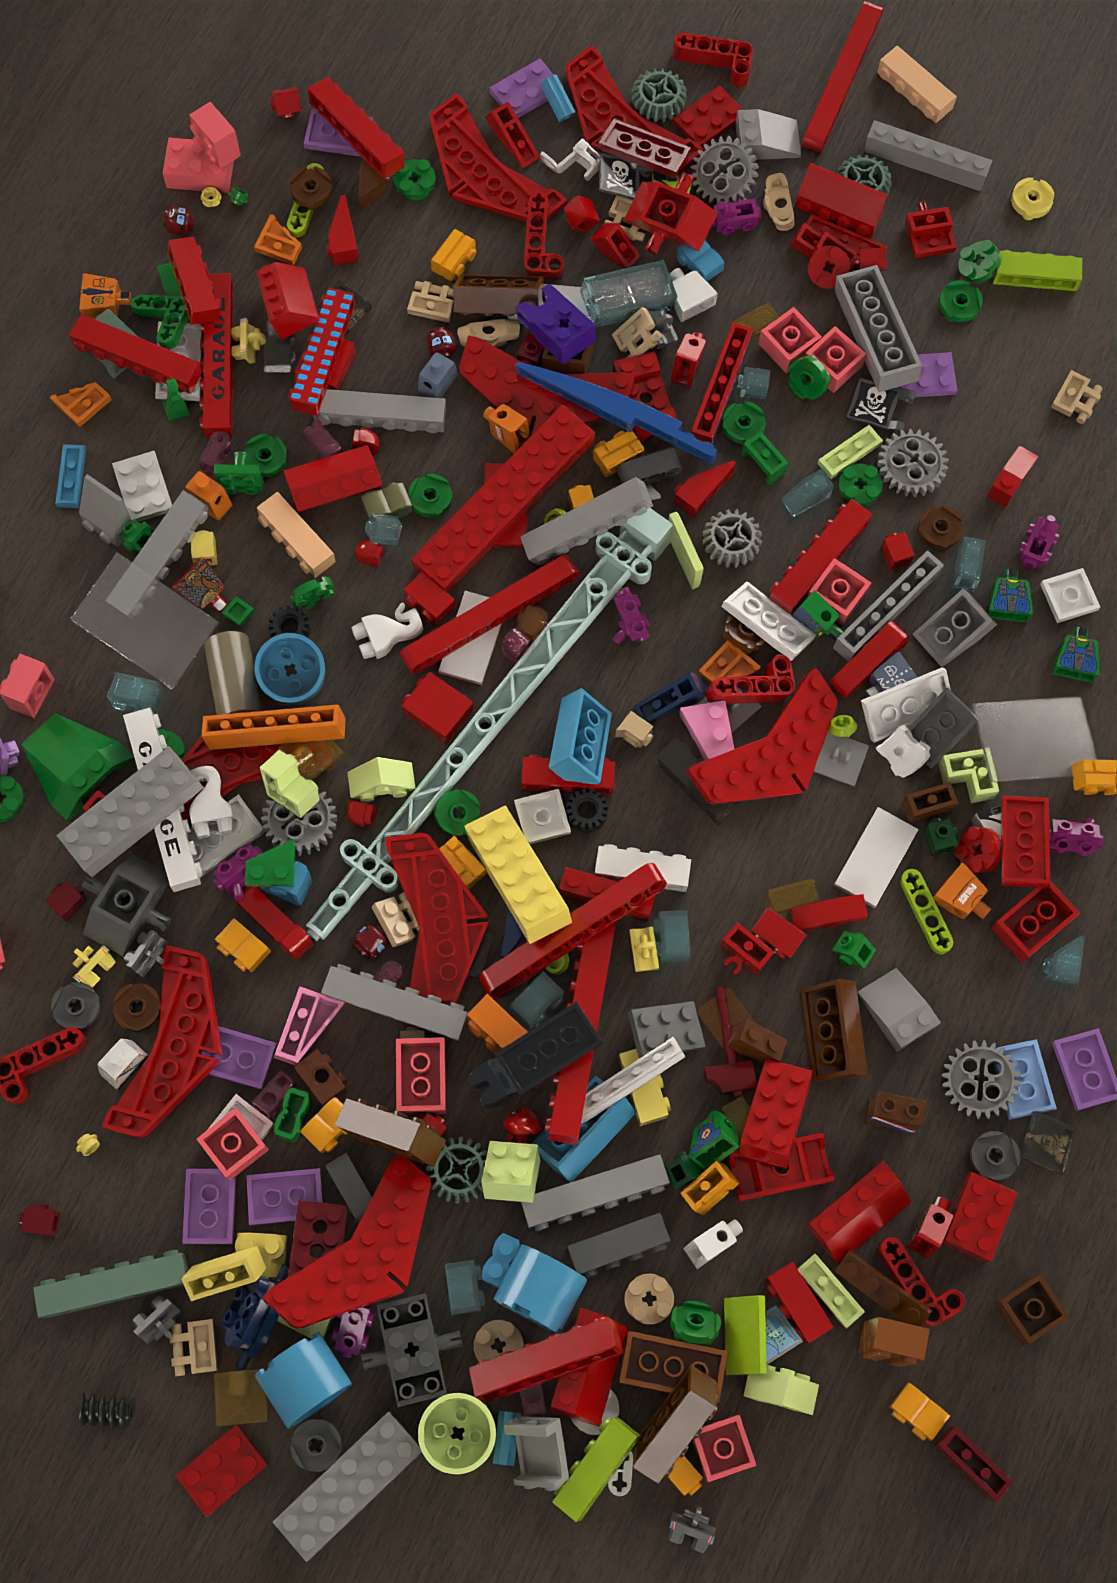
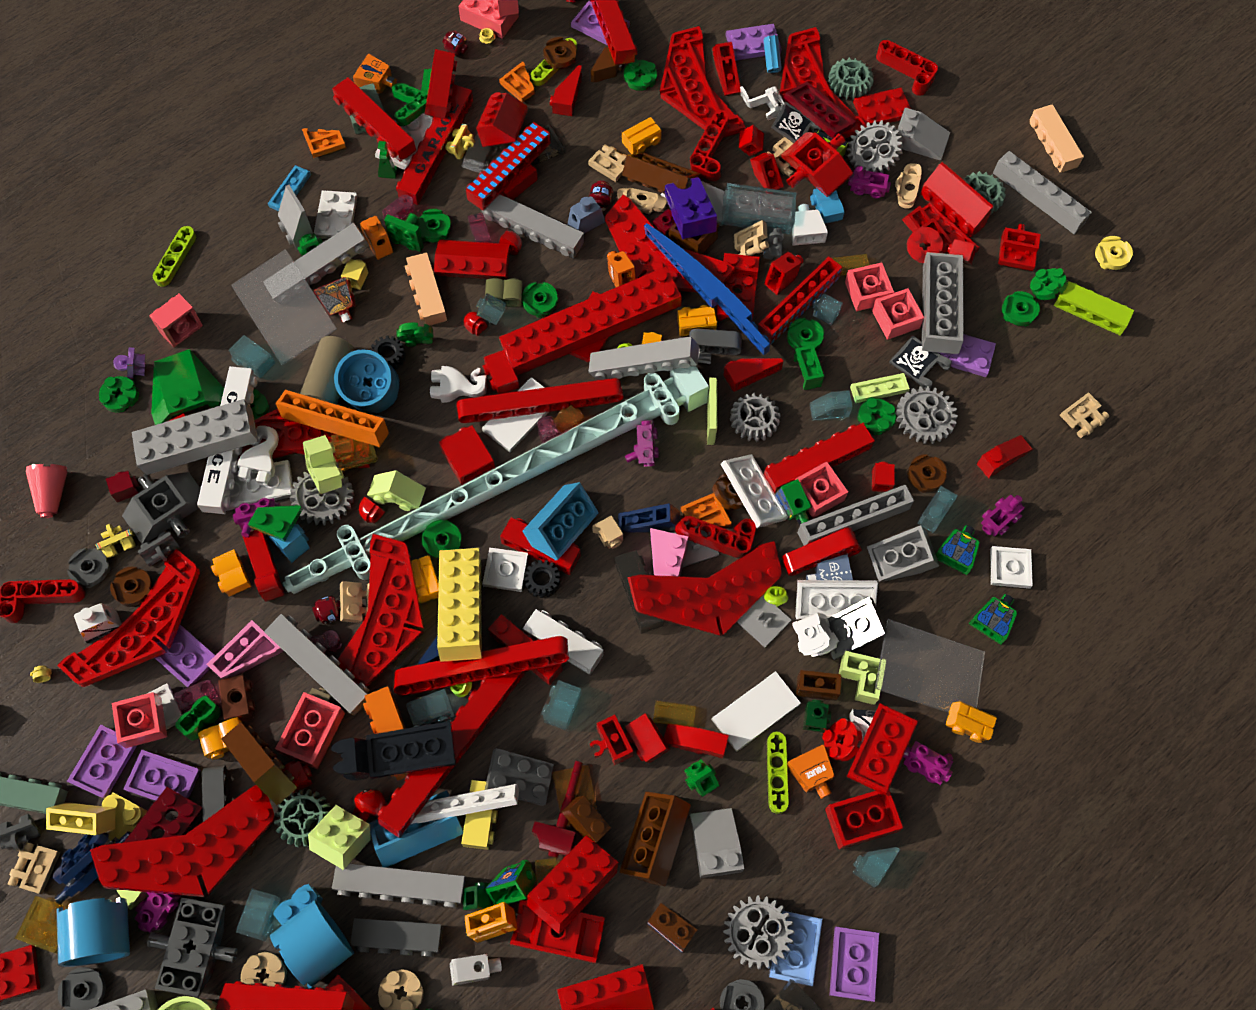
camera: 25 degrees right, 5 degrees down
green plate [222,596,255,628] -> none
green plate [228,187,249,206] -> none
light yellow hips [629,927,659,972] -> none
green plate [788,355,831,400] -> none
red beam [801,1,884,153] -> none

